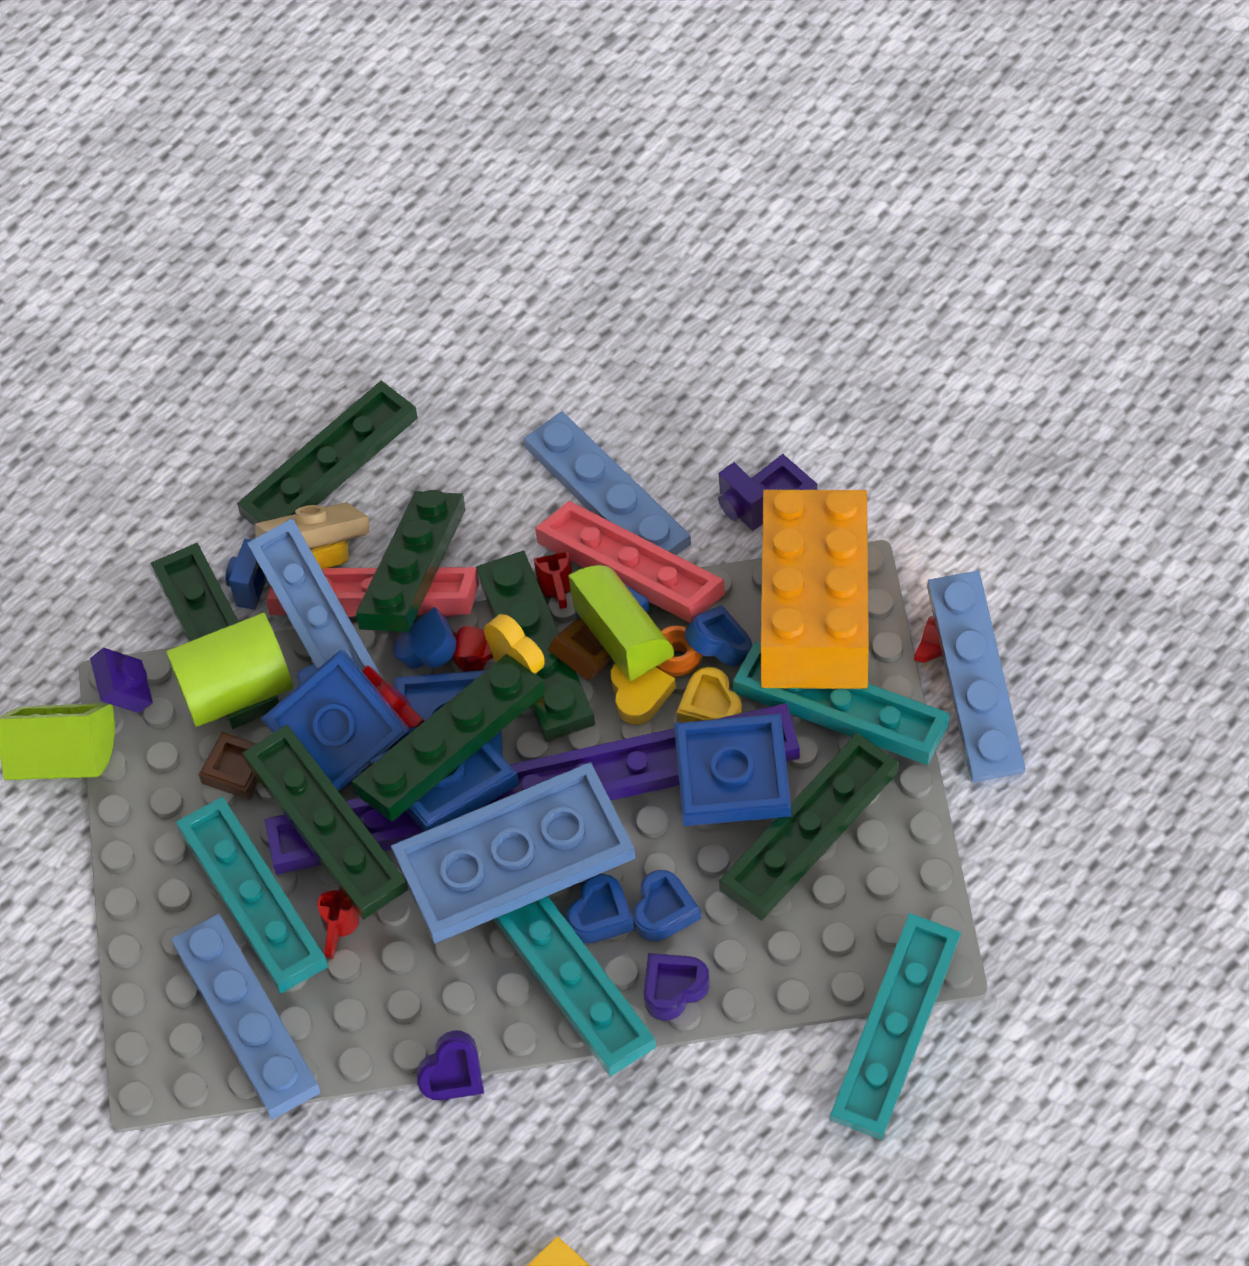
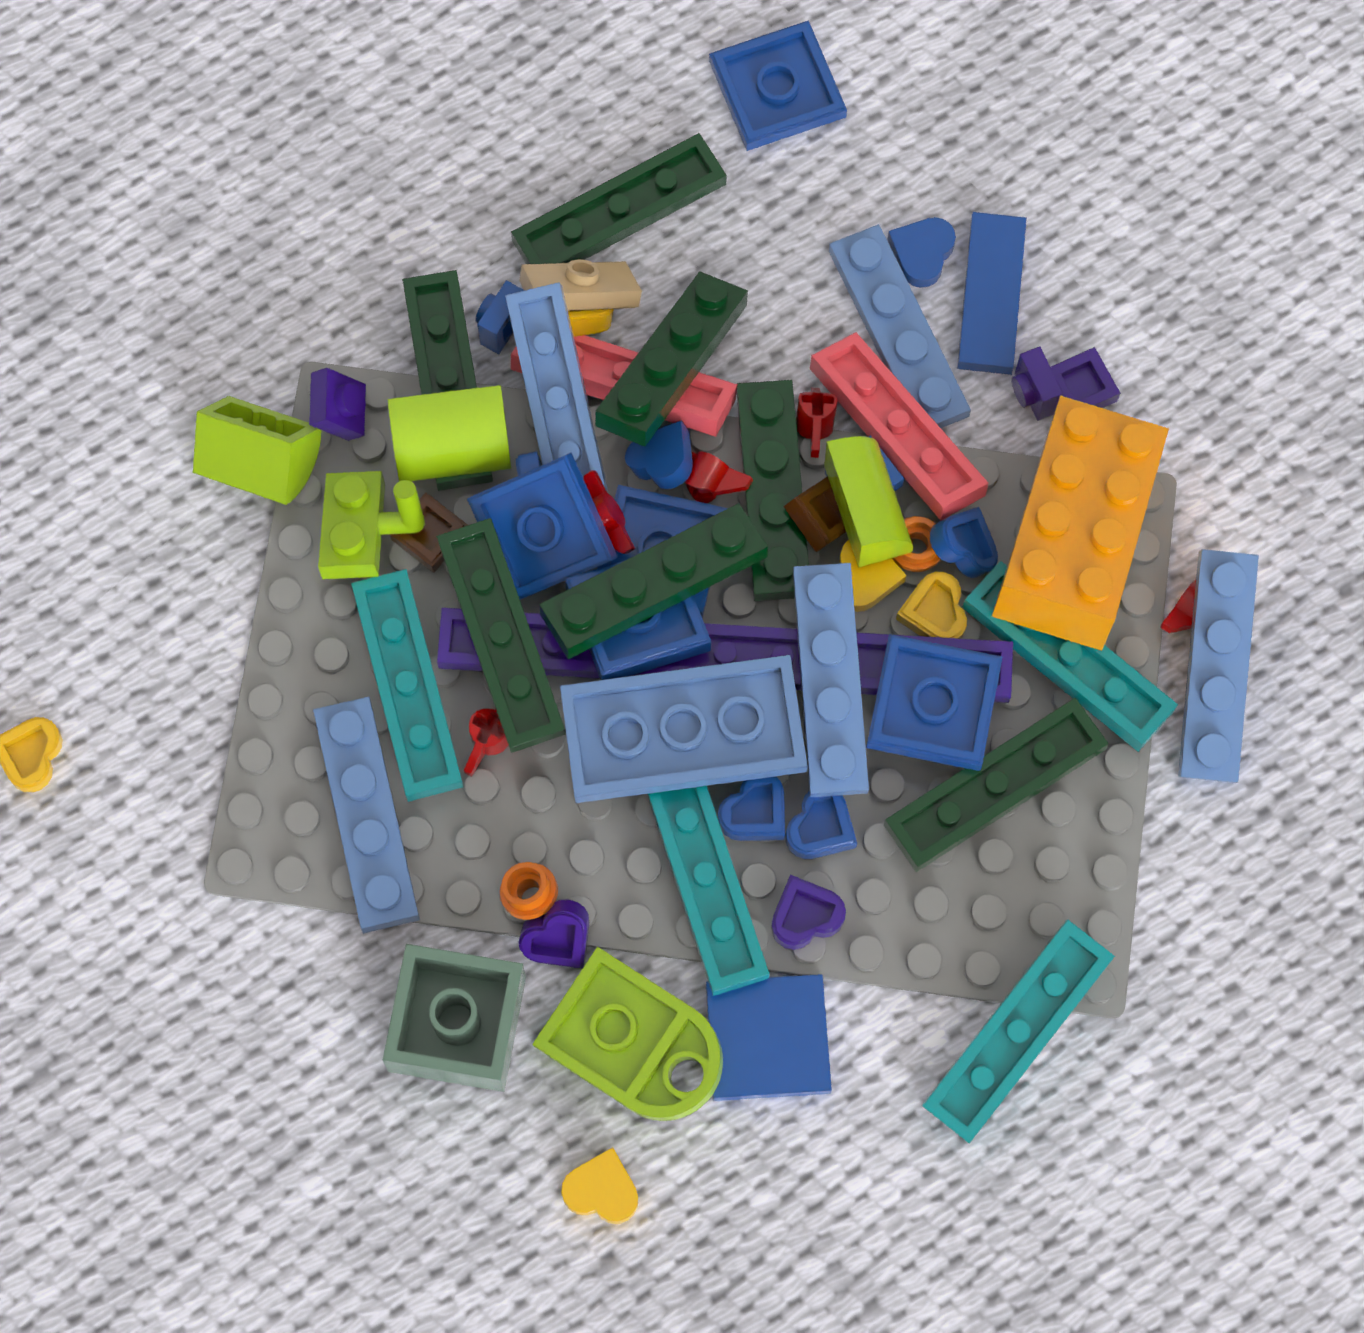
camera: 10 degrees right, 15 degrees up
yellow tile [484,614,545,674] -> none
none -> lime plate [318,471,425,579]
none -> sand green brick [382,944,526,1092]
none -> orange plate [500,862,558,920]
none -> lime tile [532,946,723,1121]
none -> blue tile [706,974,832,1101]
none -> blue tile [709,20,847,151]
none -> medium blue plate [793,563,869,797]
none -> blue tile [887,217,956,288]
none -> blue tile [957,212,1027,375]

